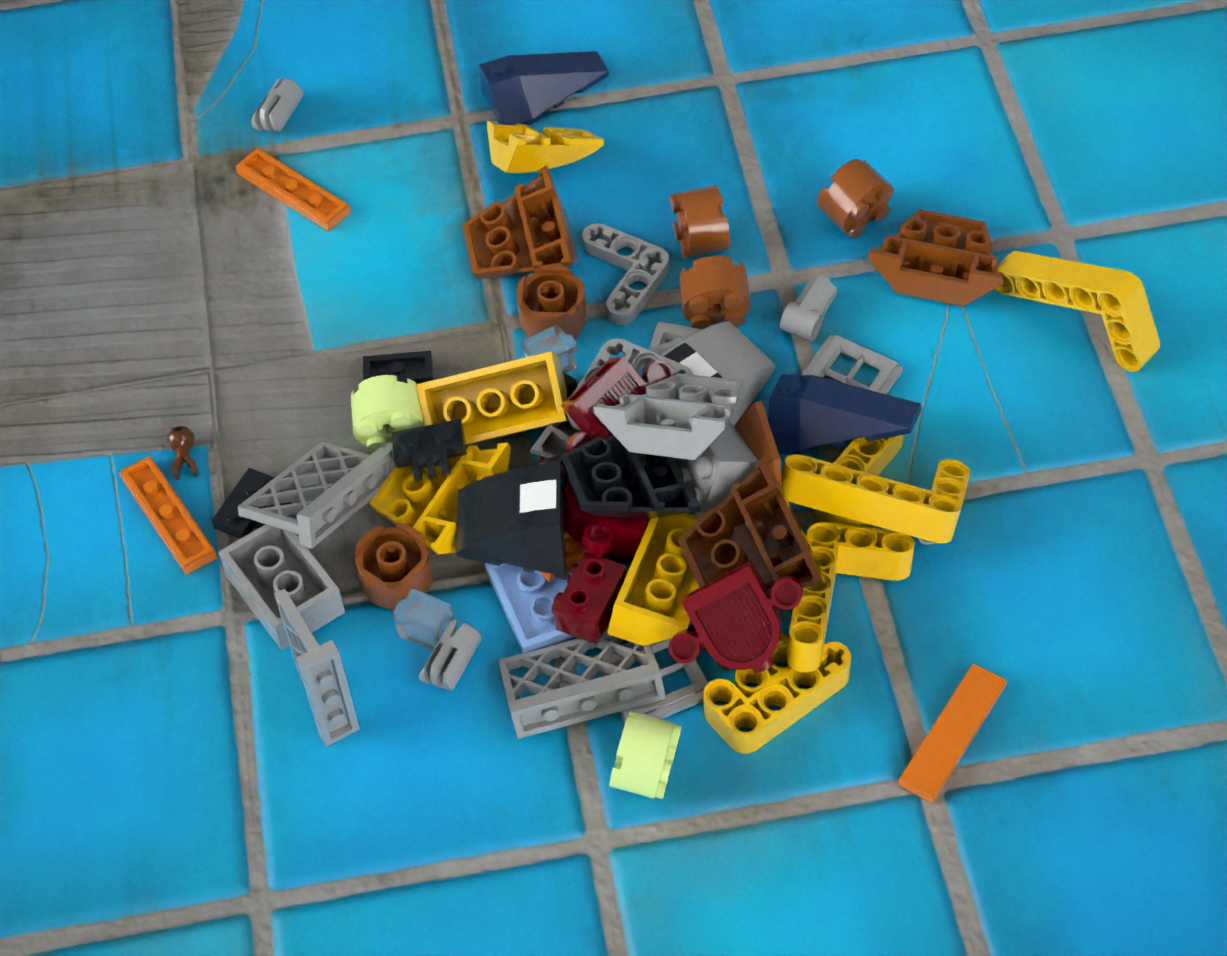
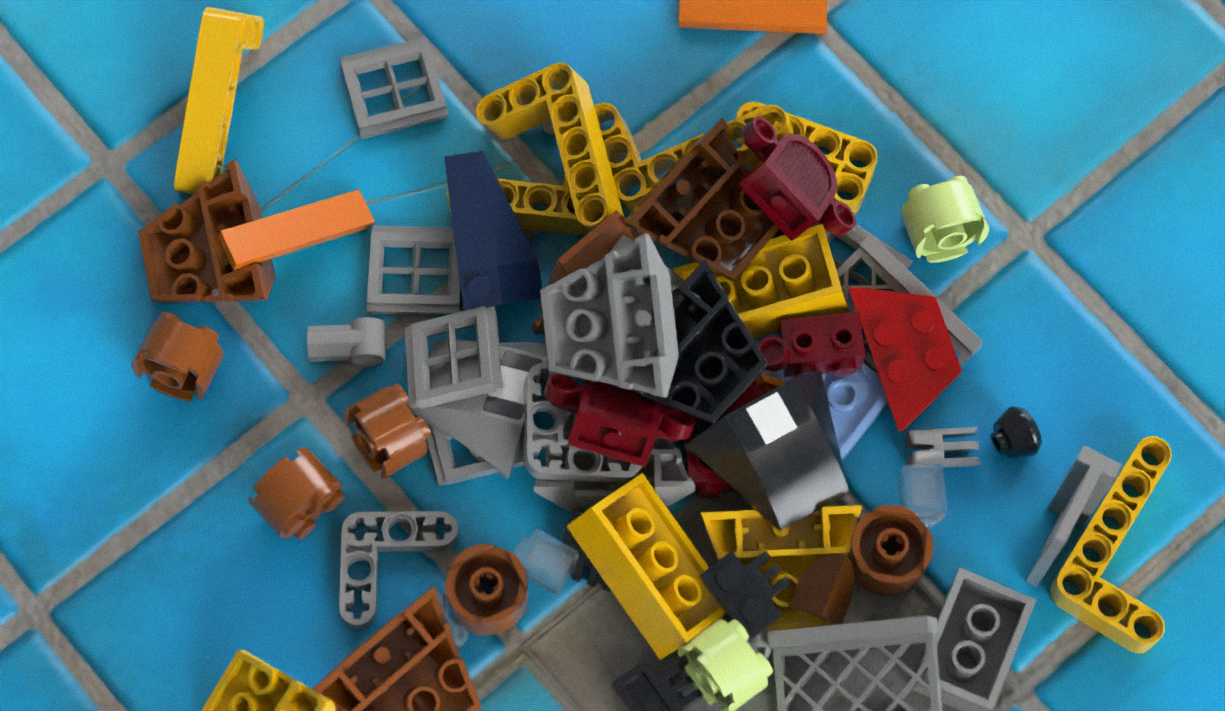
camera: 125 degrees left, 15 degrees up
none -> orange tile [218,189,375,270]
none -> light grey piece [339,37,449,139]
none -> light grey piece [405,306,503,409]
none -> reddish brown brick [789,554,855,625]
none -> red wing [849,287,962,433]
none -> black cone [991,406,1042,458]
none -> yellow beam [1050,436,1172,653]

